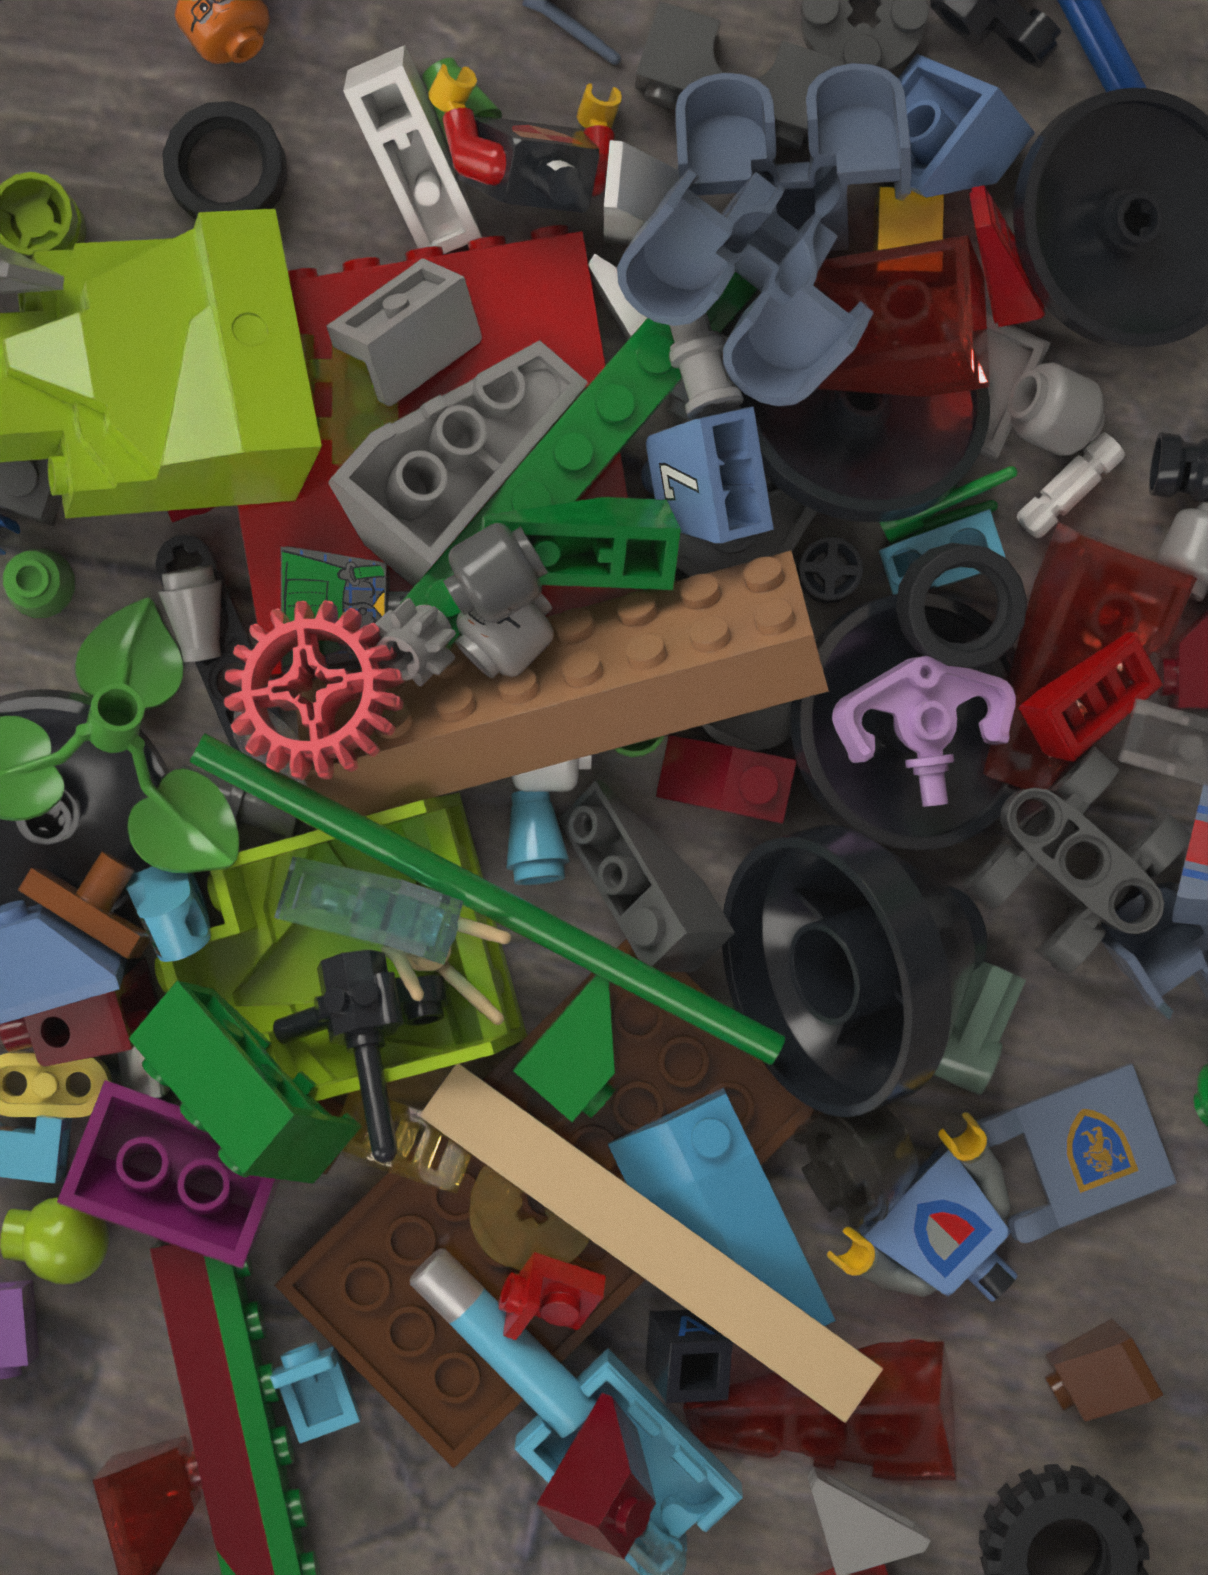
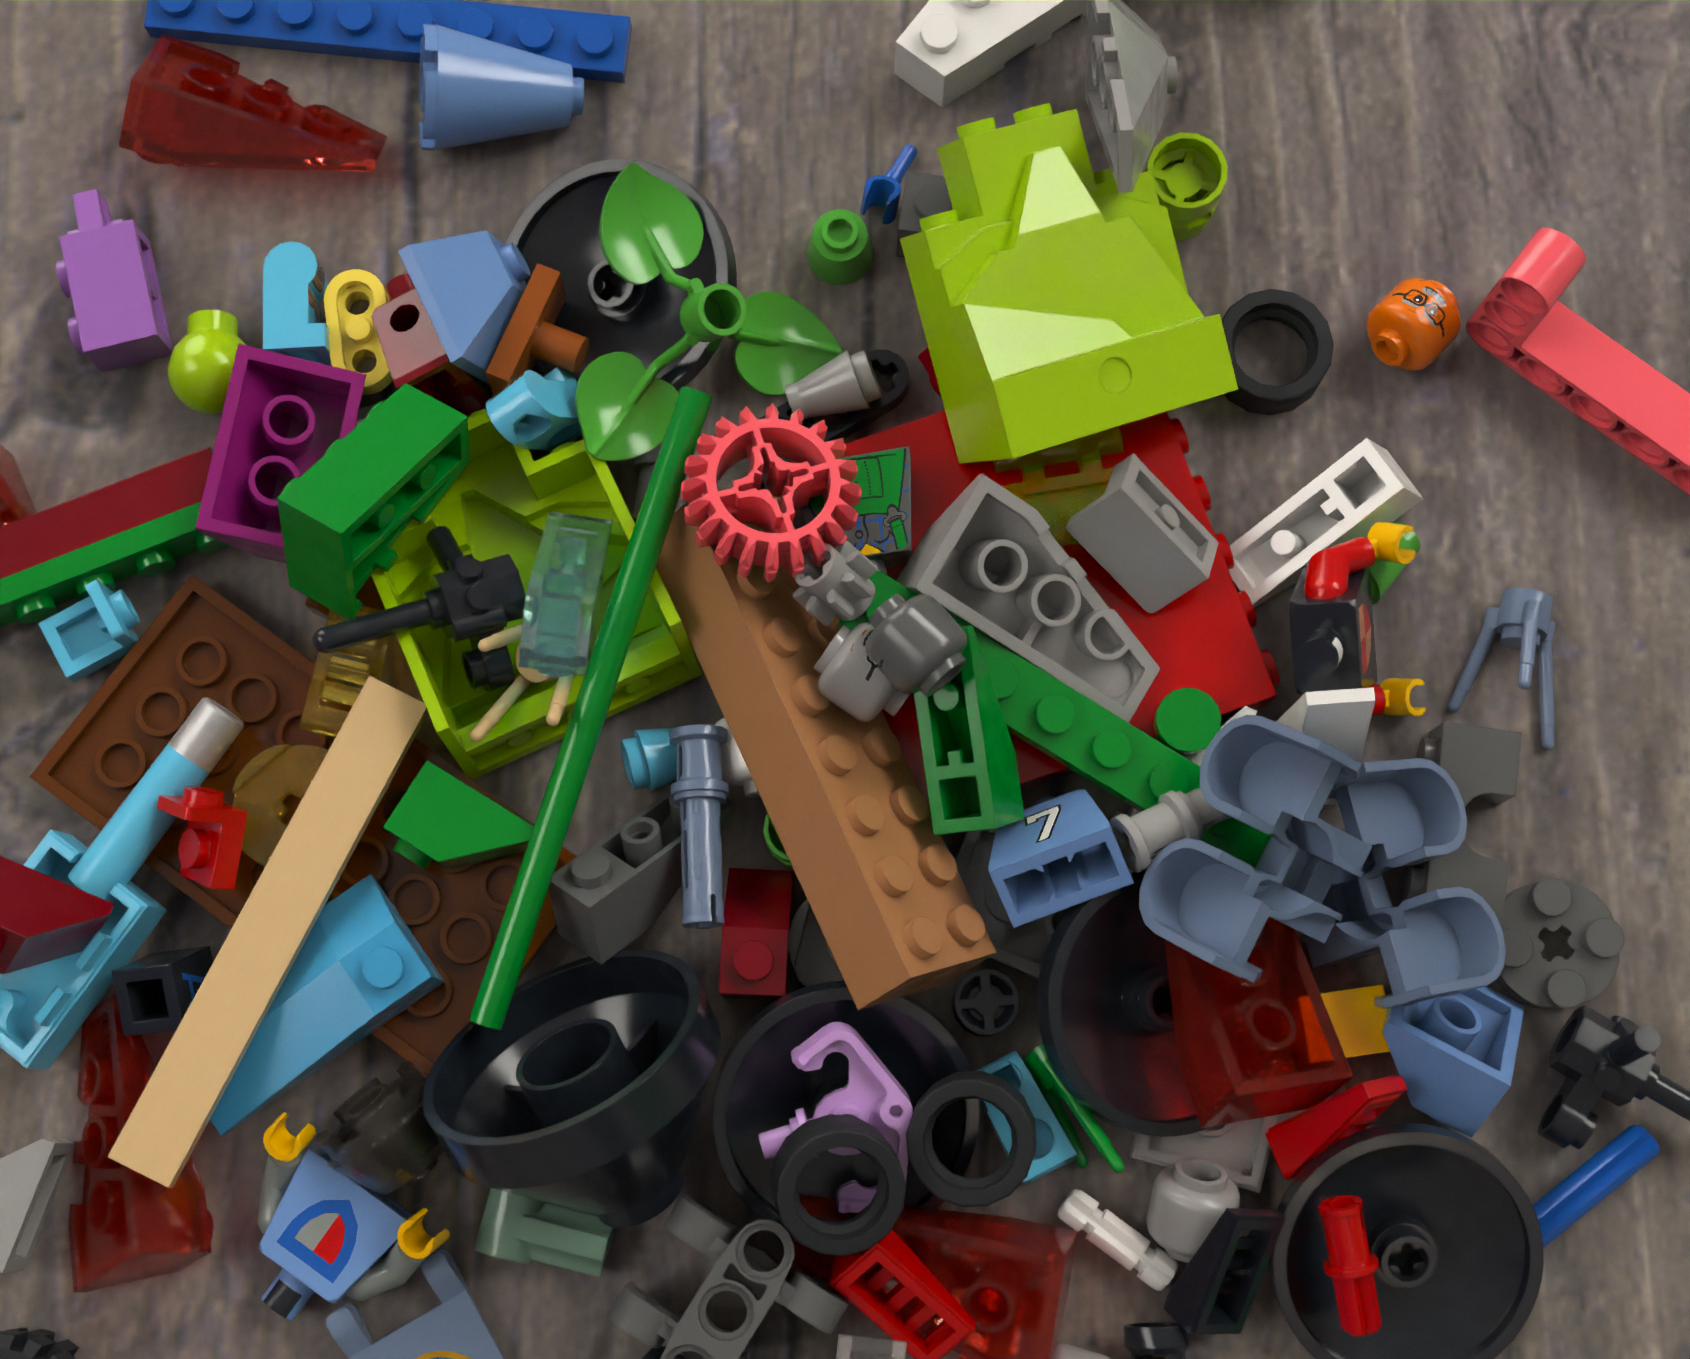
camera: 80 degrees right, 10 degrees down
none -> sand blue pin [669,724,729,929]
none -> black tyre [770,1114,906,1256]
none -> green piece [1153,687,1222,756]
none -> black slope [1163,1208,1286,1334]
none -> red axle [1318,1195,1382,1337]

